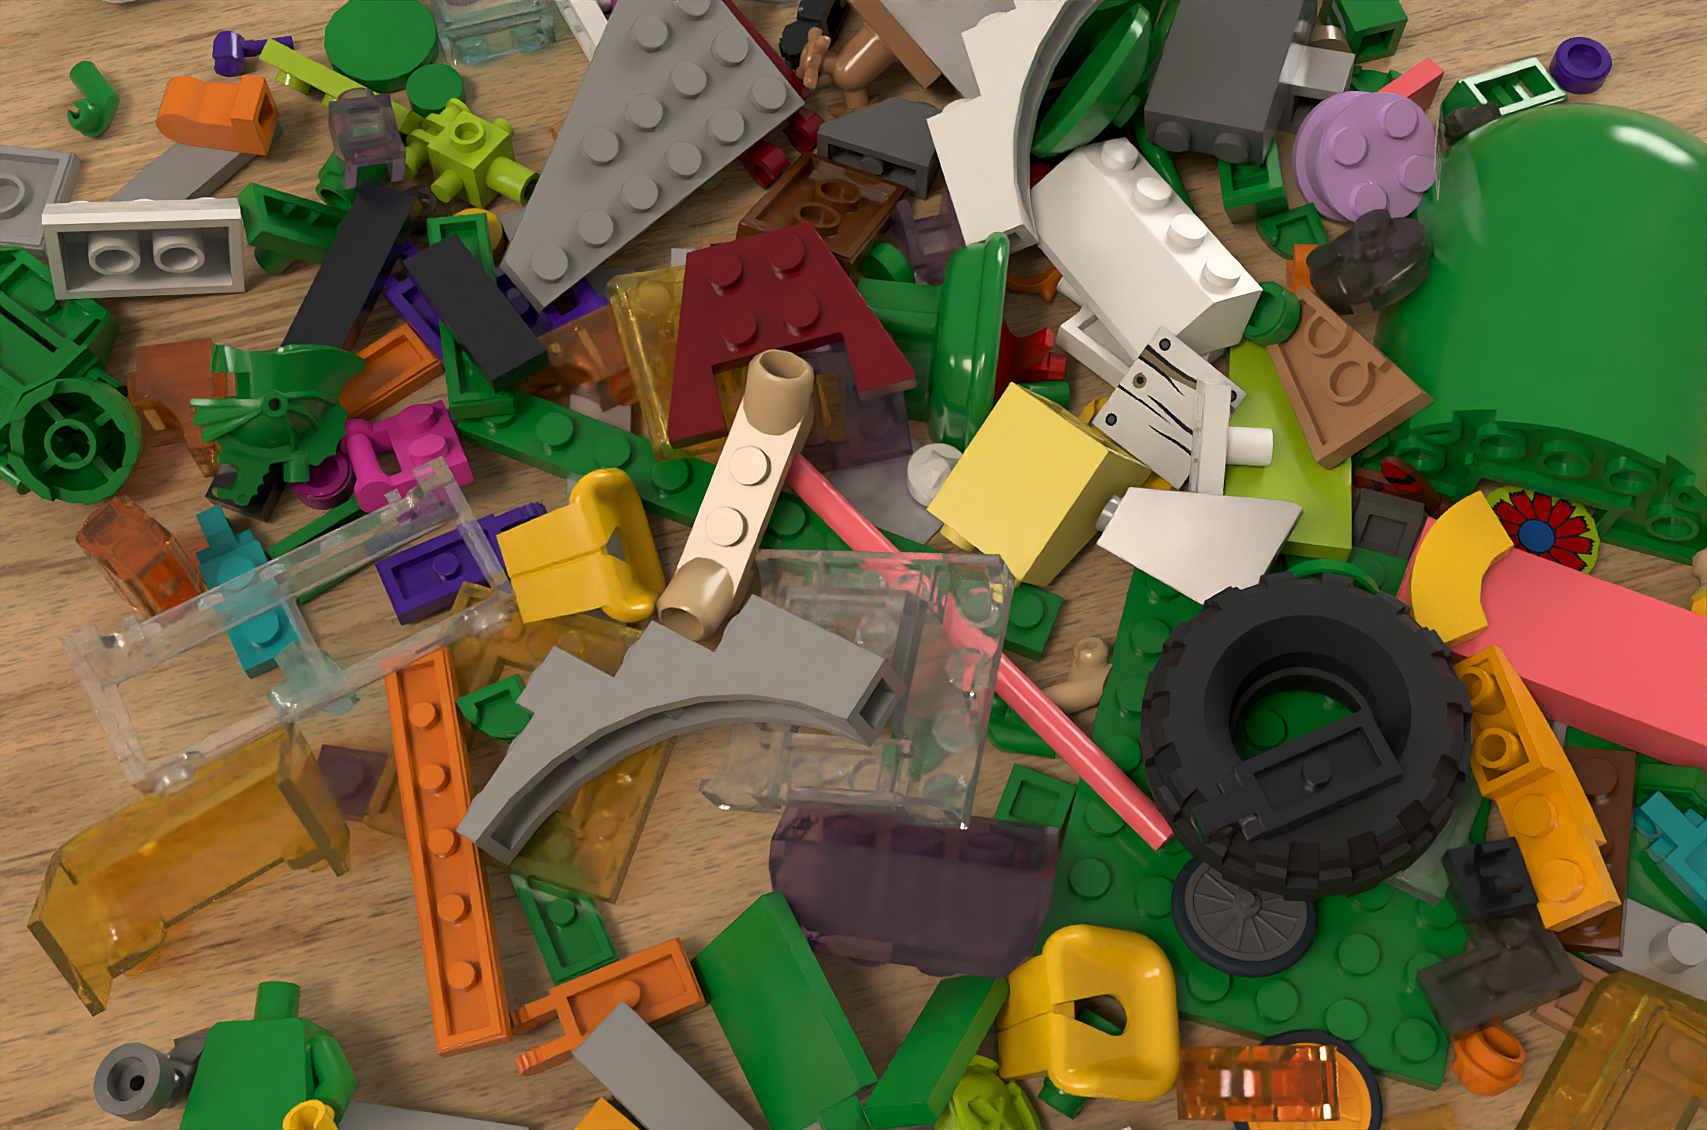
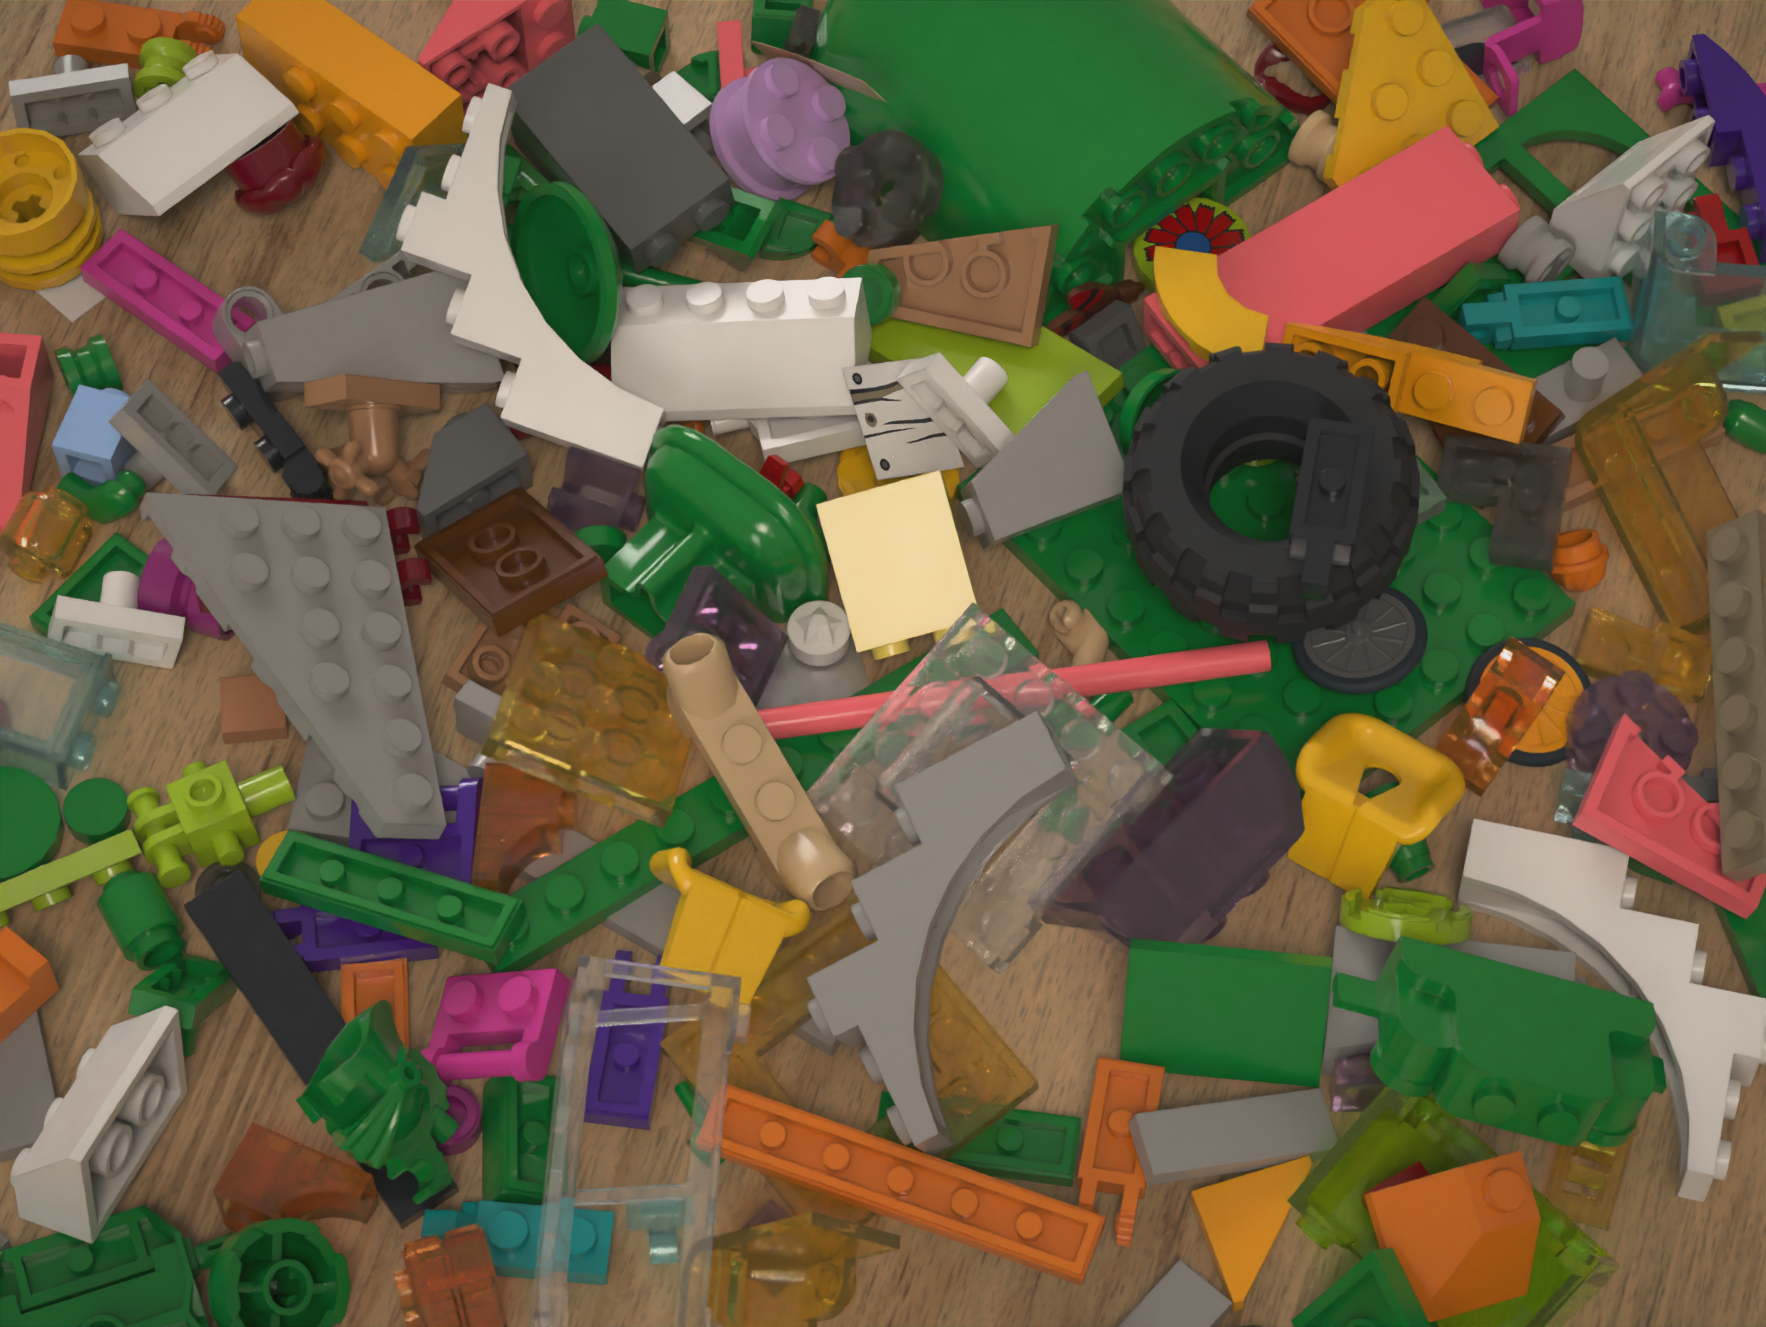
camera: 55 degrees left, 5 degrees down
window [328,88,406,189] -> none
black tile [402,233,550,394] -> none
green tile [456,673,532,744] -> none
dark red wing [667,221,916,450] -> none
green tile [863,971,1010,1130] -> none
black tile [1441,836,1539,925] -> none

